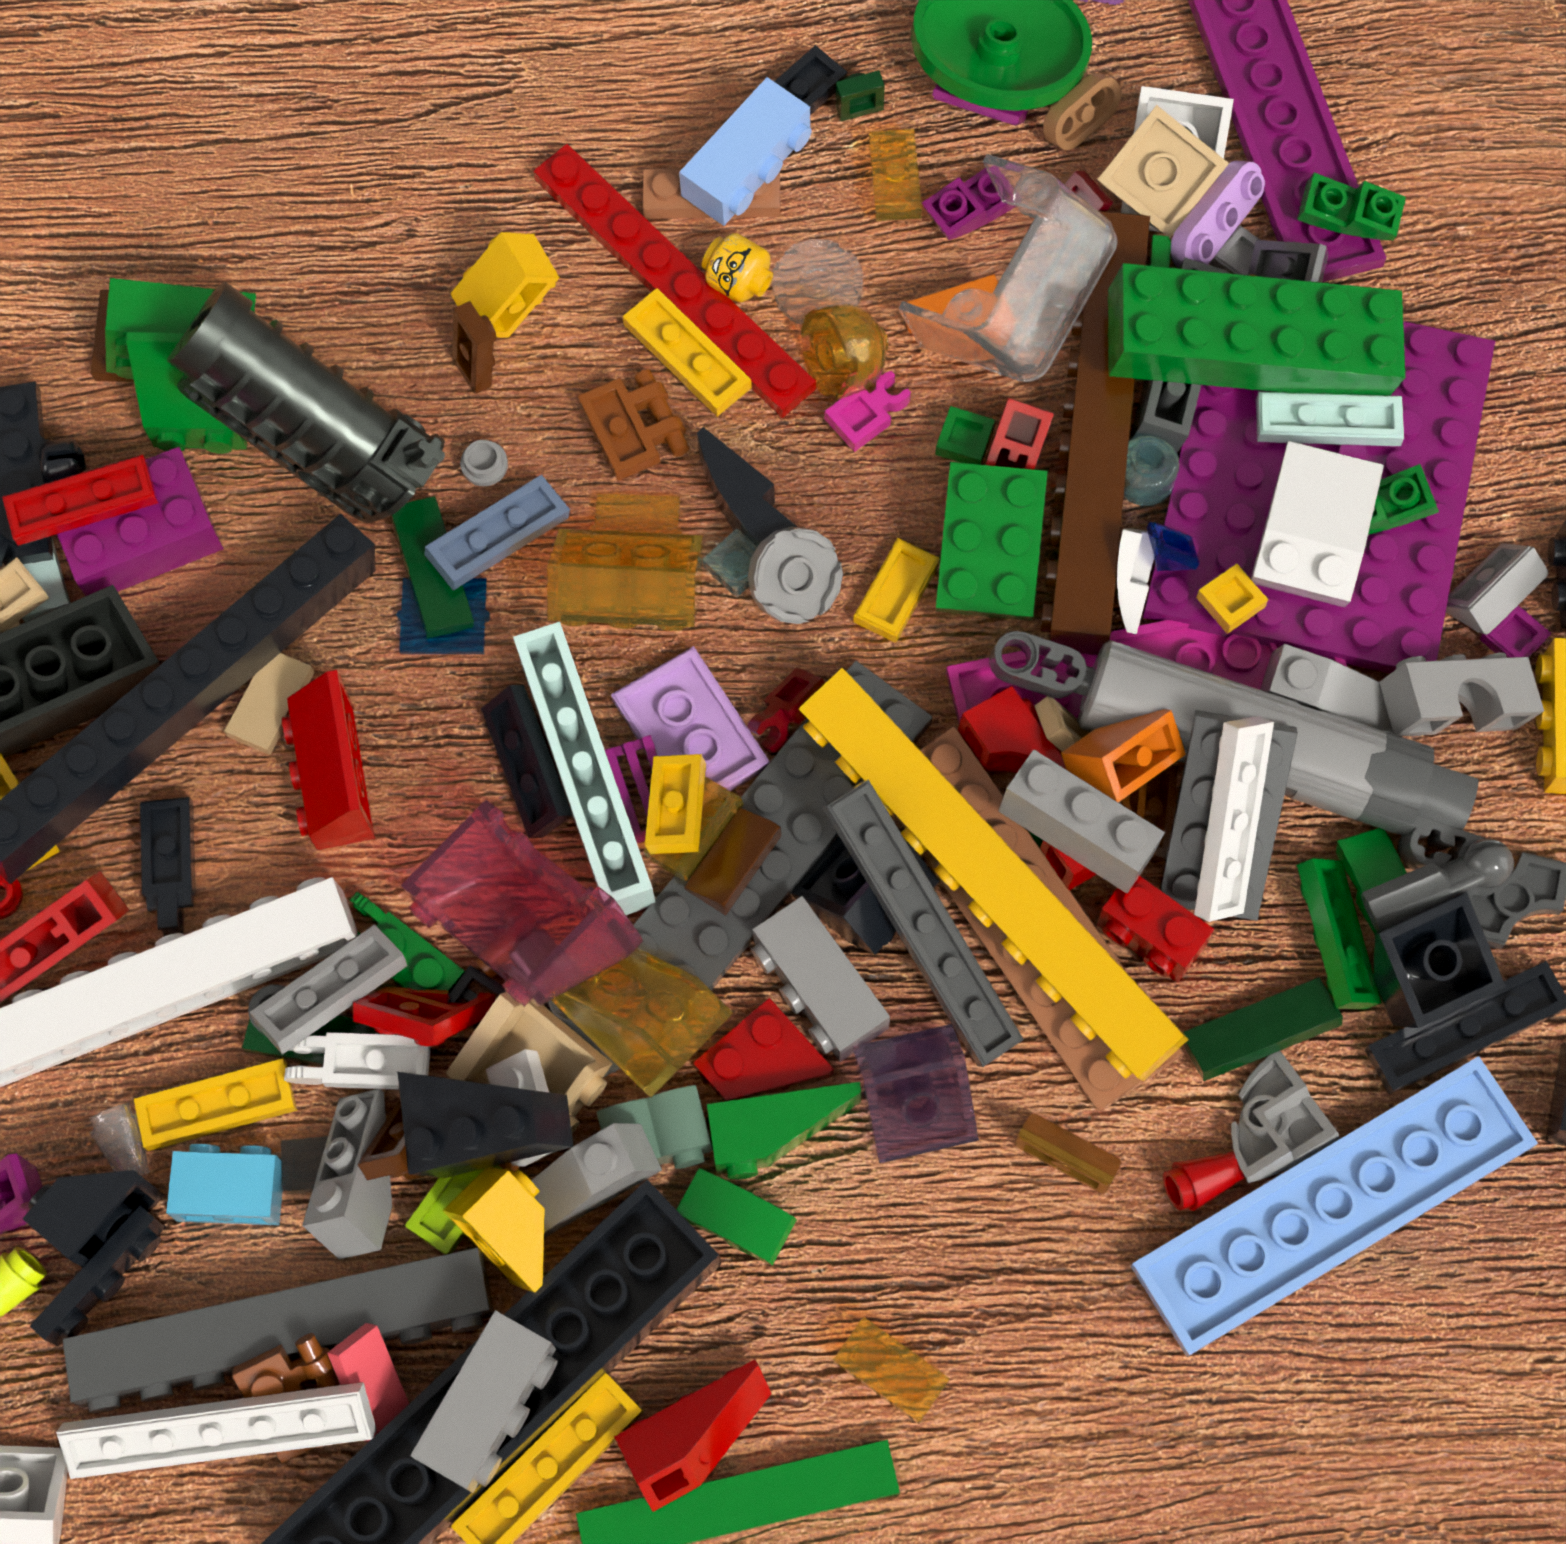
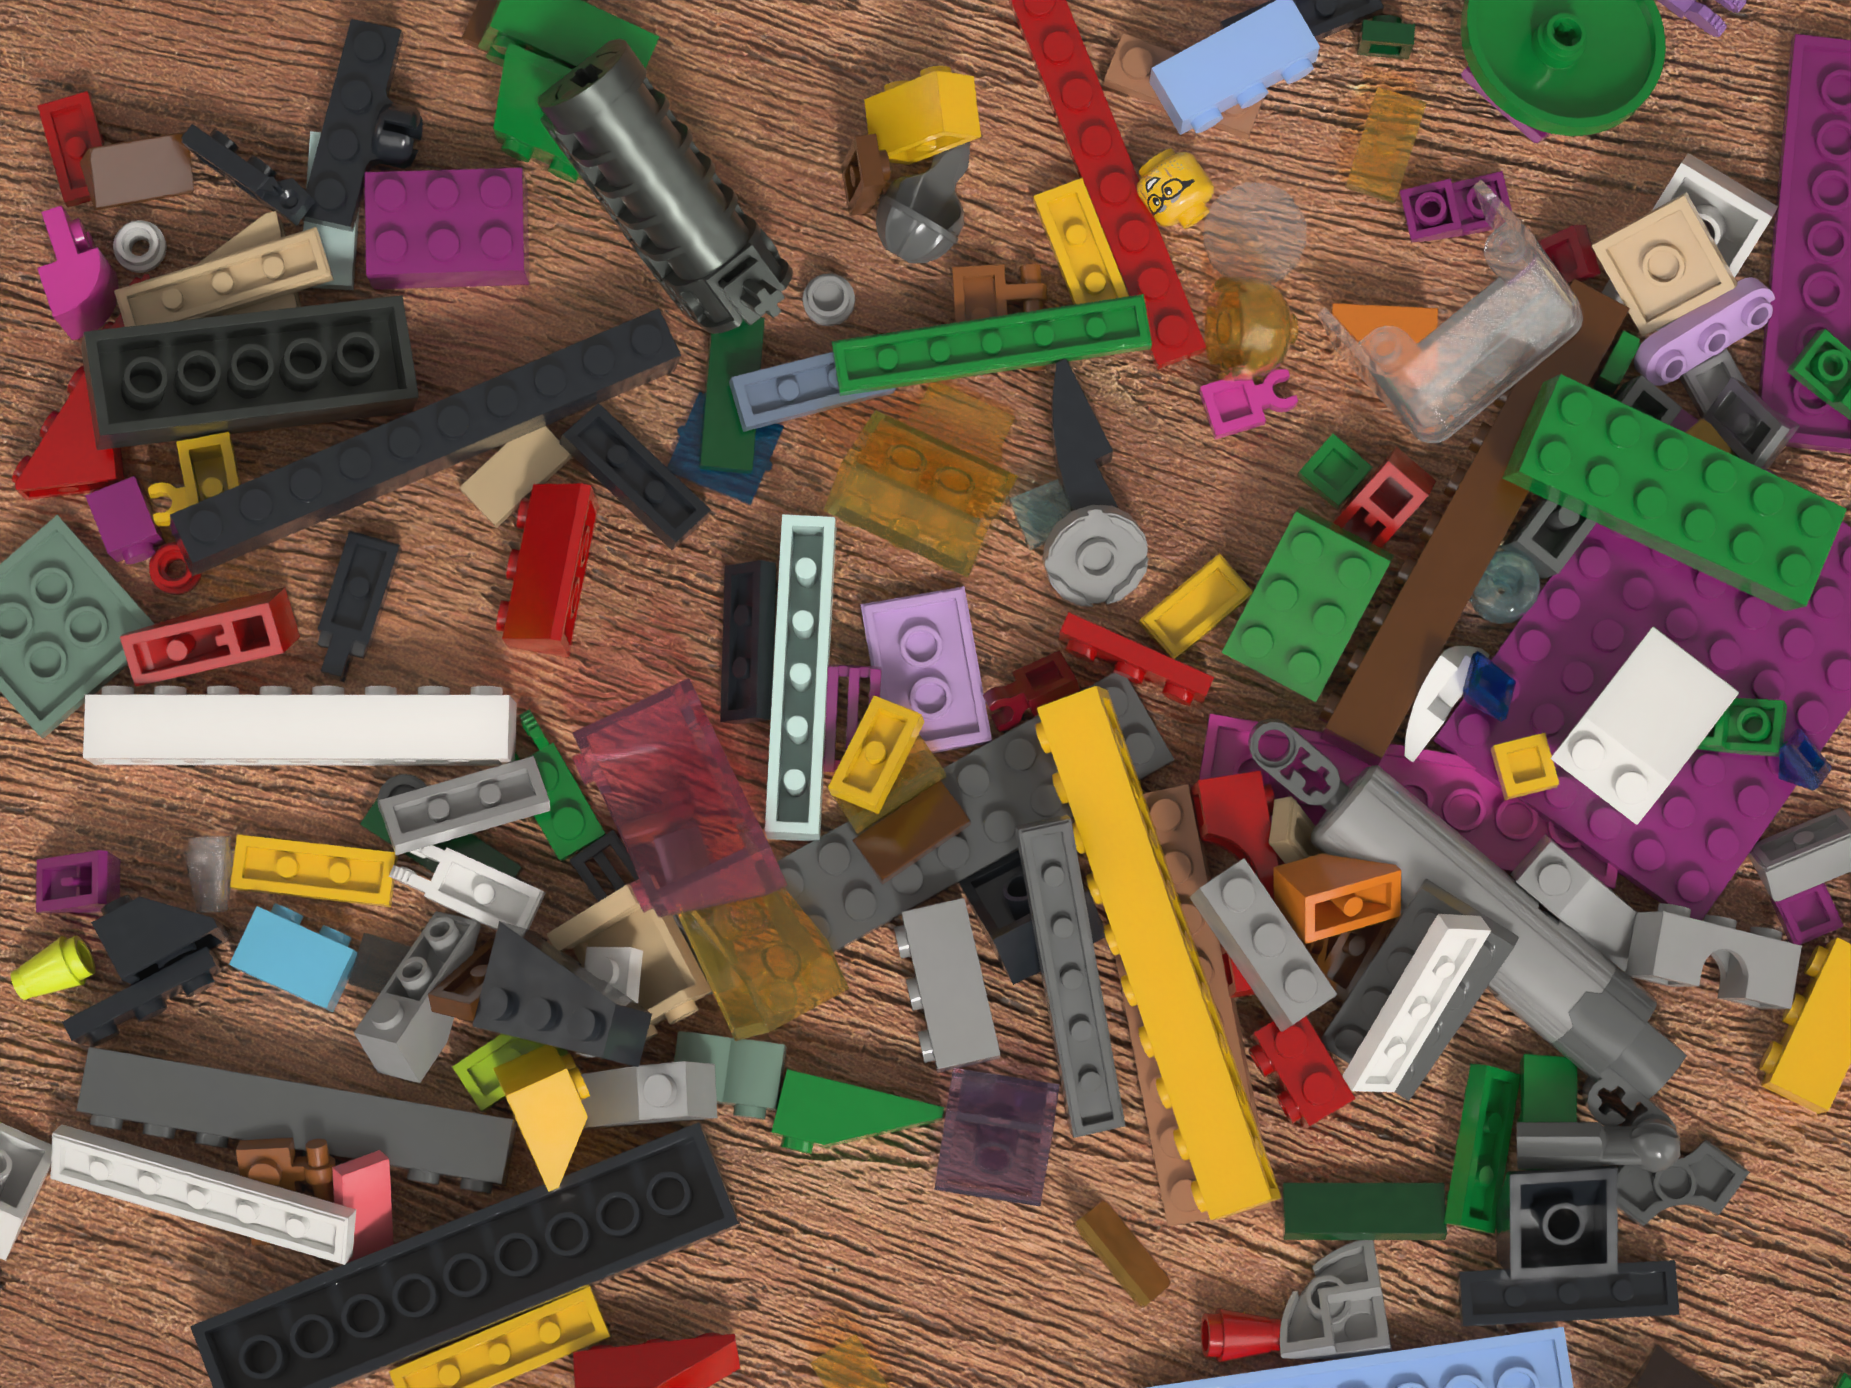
camera: 20 degrees right, 10 degrees up
red tile [2,455,159,546] -> none
red wing [353,987,495,1046] -> none
light grey brick [410,1310,558,1493] -> none
green slope [676,1168,797,1266] -> none
red wing [693,998,834,1101] -> none
medium nougat plate [1043,73,1121,150] -> none
light aqua tile [1256,392,1404,446] -> none
none -> black plate [559,403,711,550]
none -> green tile [832,294,1152,396]
none -> dark grey piece [876,141,970,264]
none -> red plate [1058,612,1214,706]
none -> clear blue slope [1778,728,1832,791]

